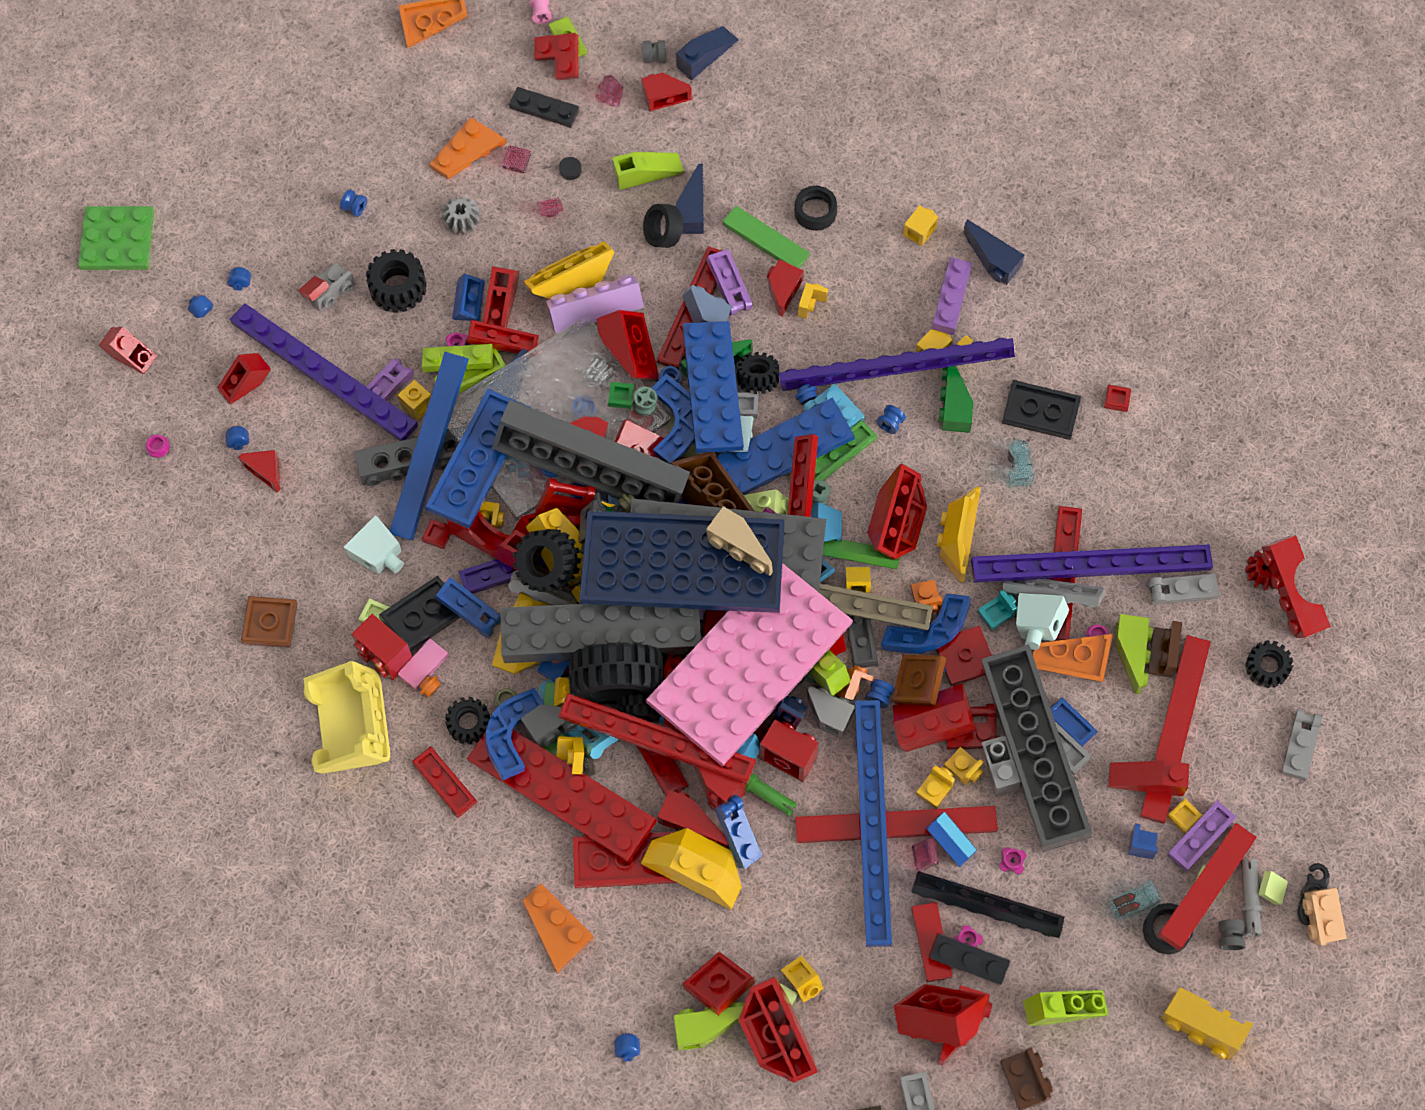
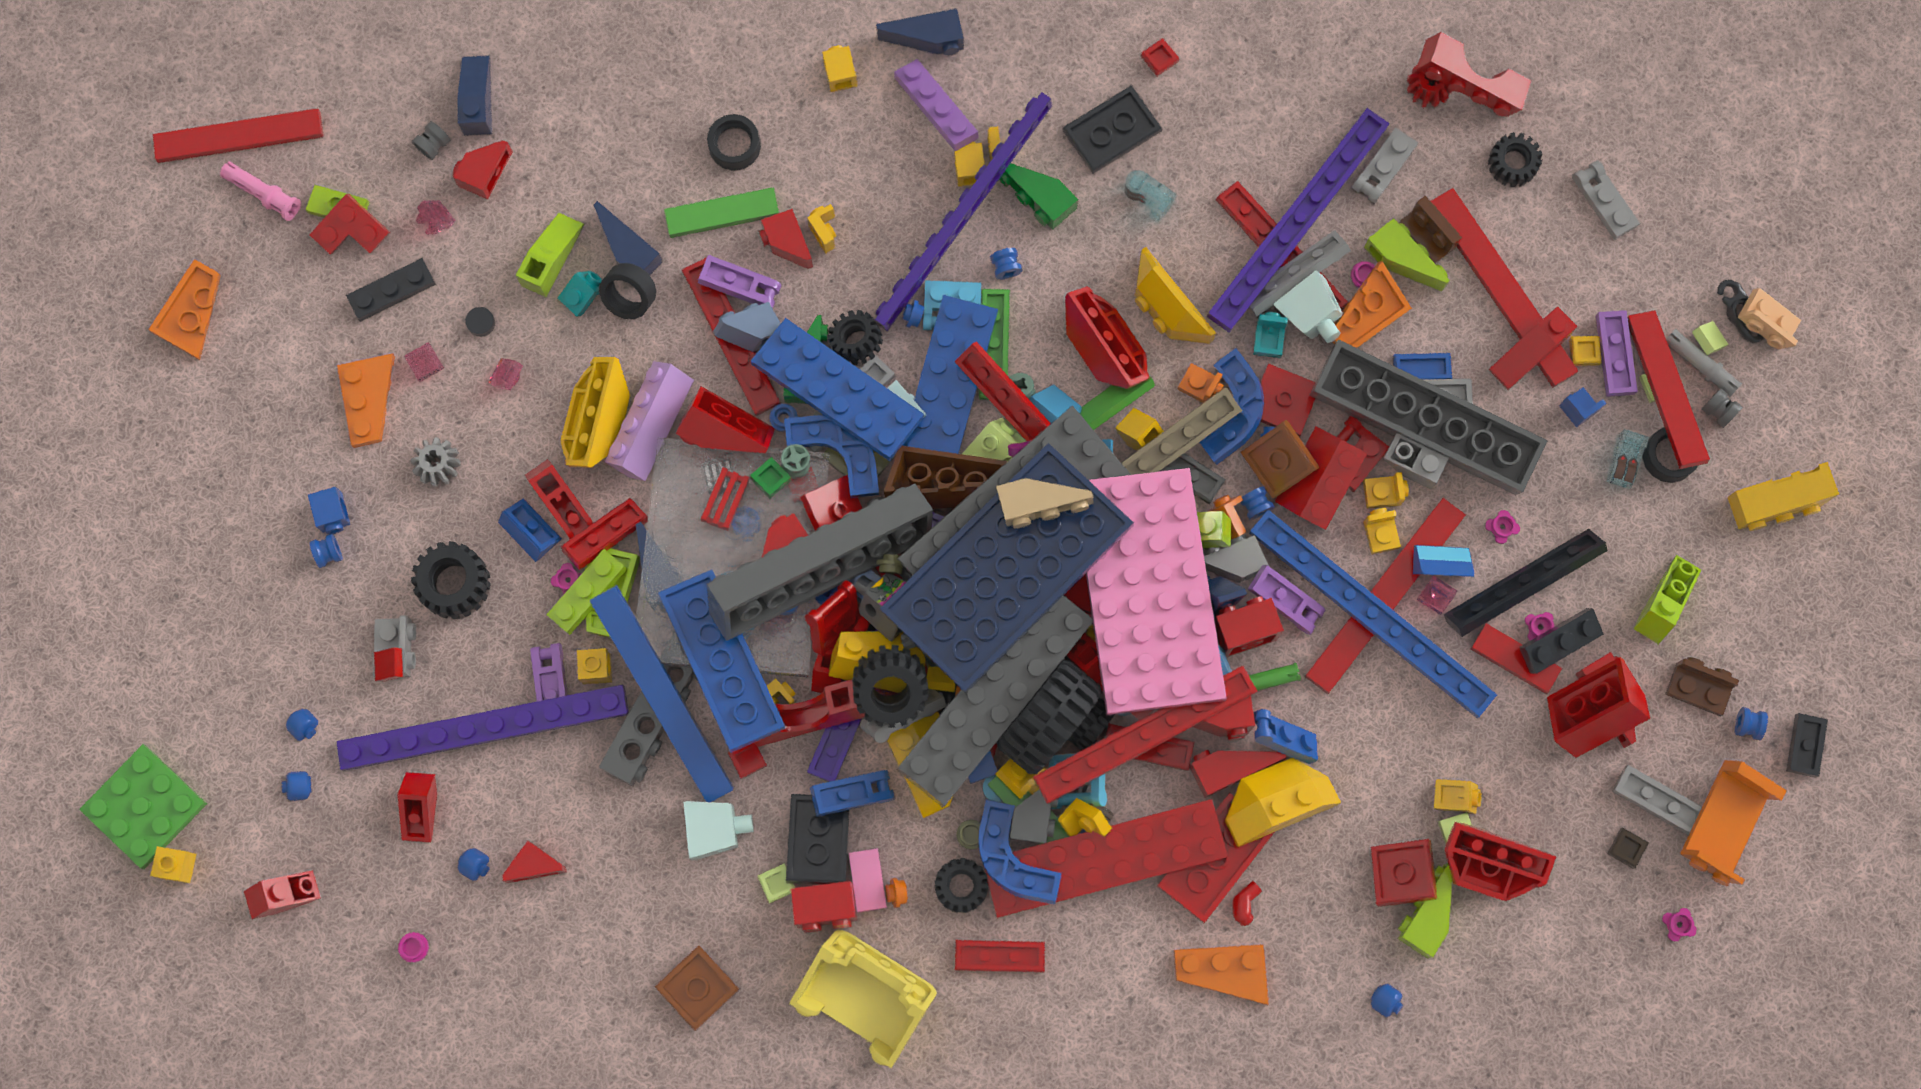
camera: 50 degrees left, 10 degrees up
none -> yellow brick [150,846,197,883]
none -> blue brick [308,486,351,534]
none -> teal bracket [558,271,602,317]
none -> red tile [701,467,750,531]
none -> red arm [1232,881,1262,926]
none -> medium lavender plate [1248,565,1326,635]

